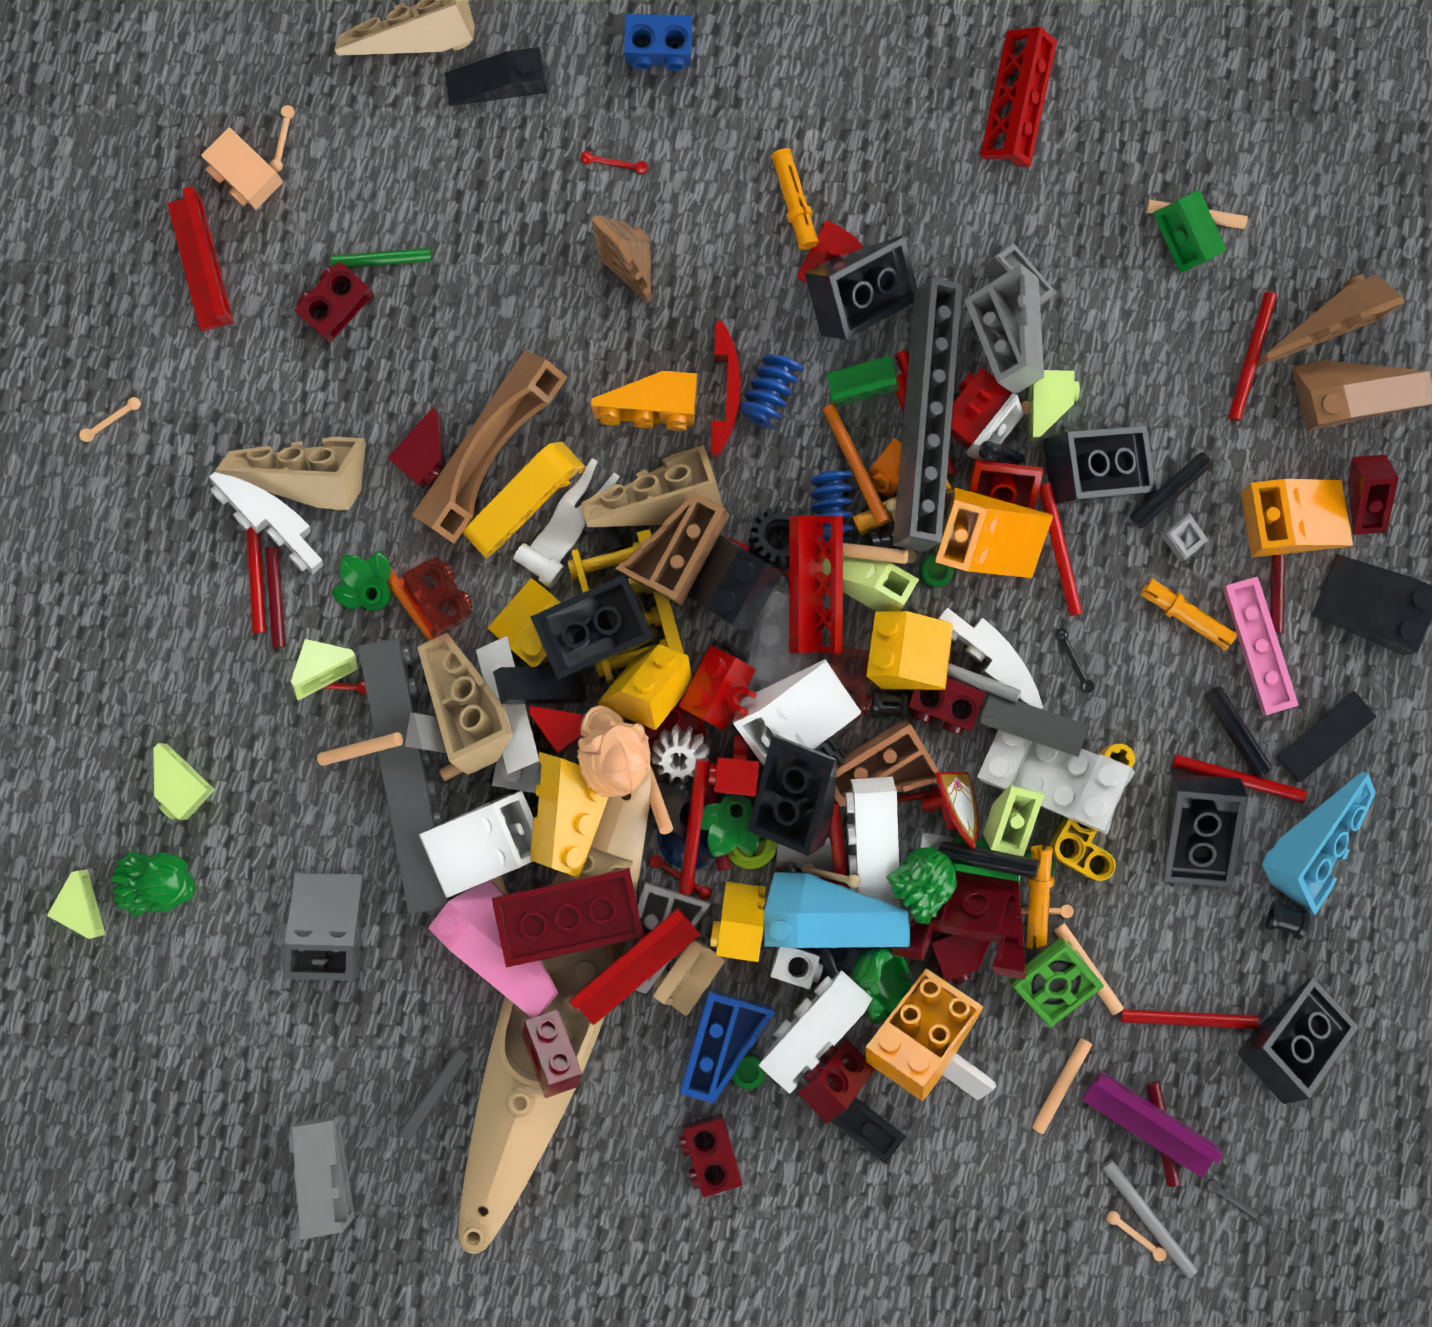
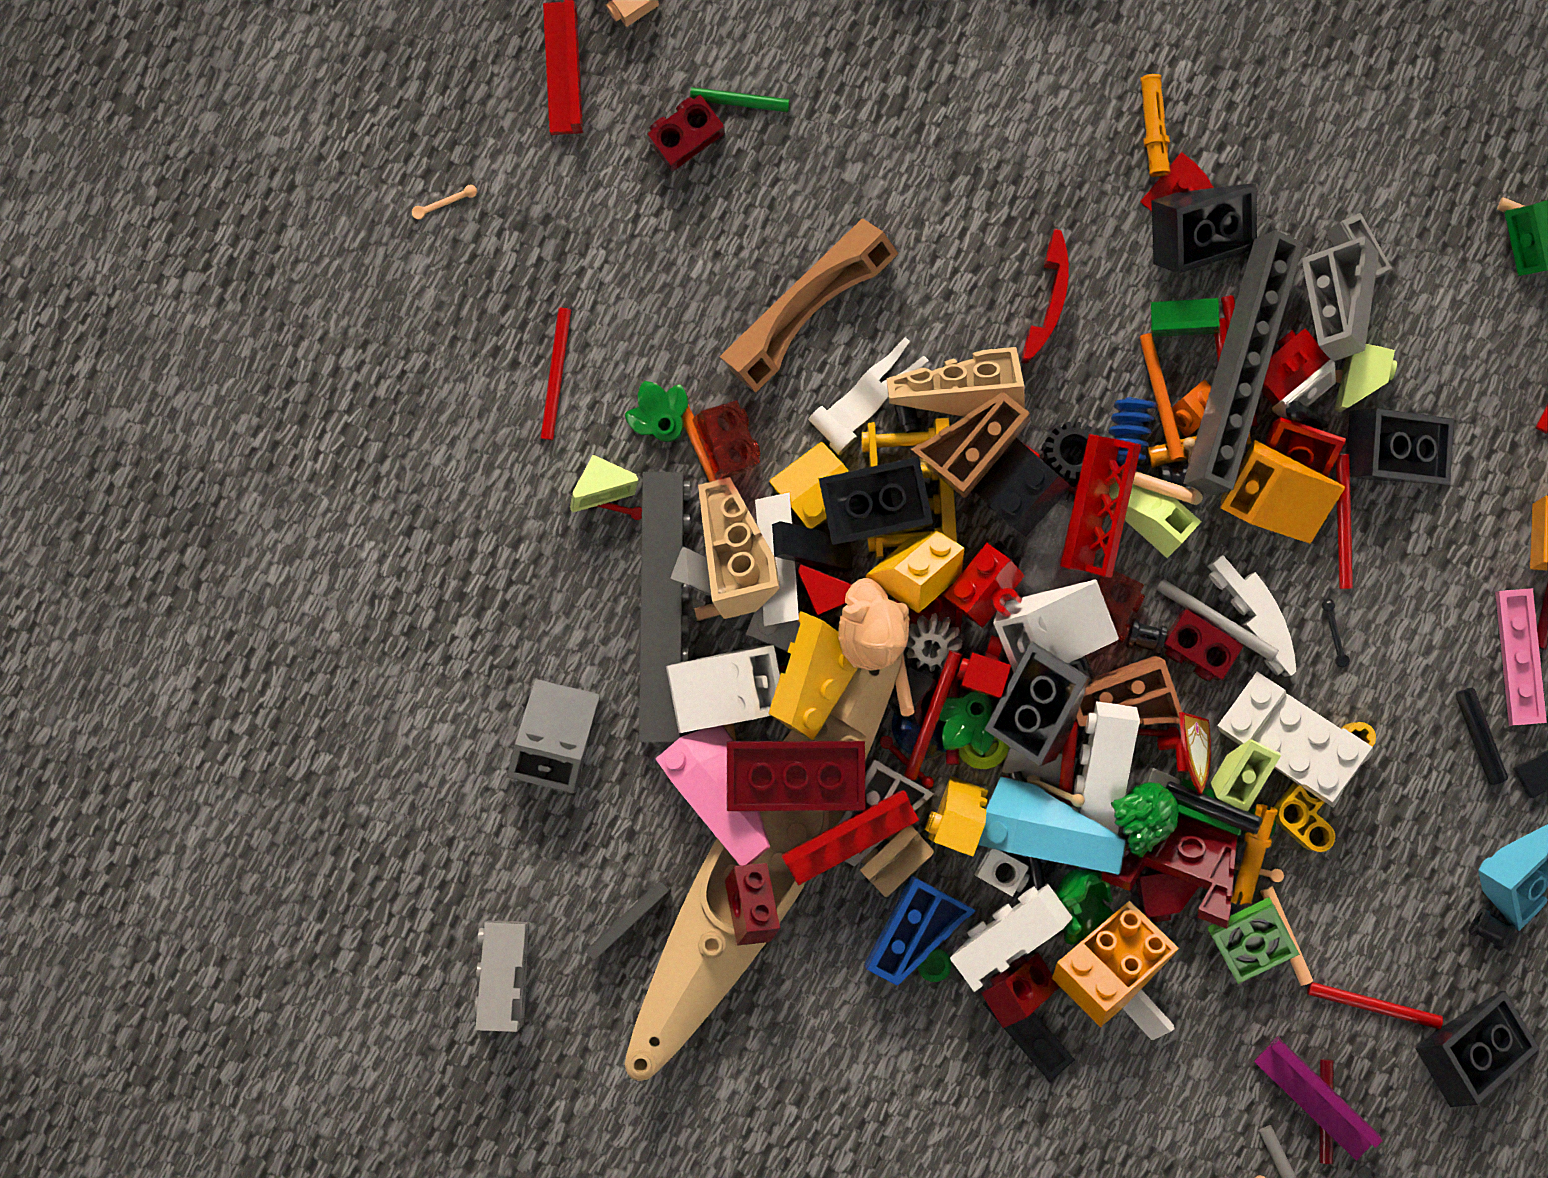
camera: 15 degrees right, 0 degrees up
yellowish green slope [47,870,106,939] -> none
green hair [110,852,196,917] -> none
yellowish green slope [153,743,215,820] -> none
white slope [209,472,323,575] -> none
tan wedge [215,437,366,511] -> none
dark red bar [265,547,286,648] -> none
light nougat bar [317,732,403,766] -> none
dark red slope [388,407,445,489] -> none
yellow beam [462,442,586,558] -> none
red hinge [580,151,648,175] -> none
medium nougat wedge [591,215,652,303] -> none
light orange slope [591,371,698,431] -> none
dark red brick [679,1113,743,1198] -> none
blue piece [739,354,804,430] -> none
yellow slope [867,611,953,690] -> none
green tile [919,554,954,588] -> none
dark grey tile [979,693,1089,757] -> none
red fence [980,27,1057,167] -> none
light nougat bar [1031,1037,1093,1134] -> none
black axle [1130,452,1213,528] -> none
light orange pin [1140,577,1237,651] -> none
light grey tile [1161,514,1209,561] -> none
black slope [1163,773,1248,888] -> none
red piece [1171,754,1307,803] -> none

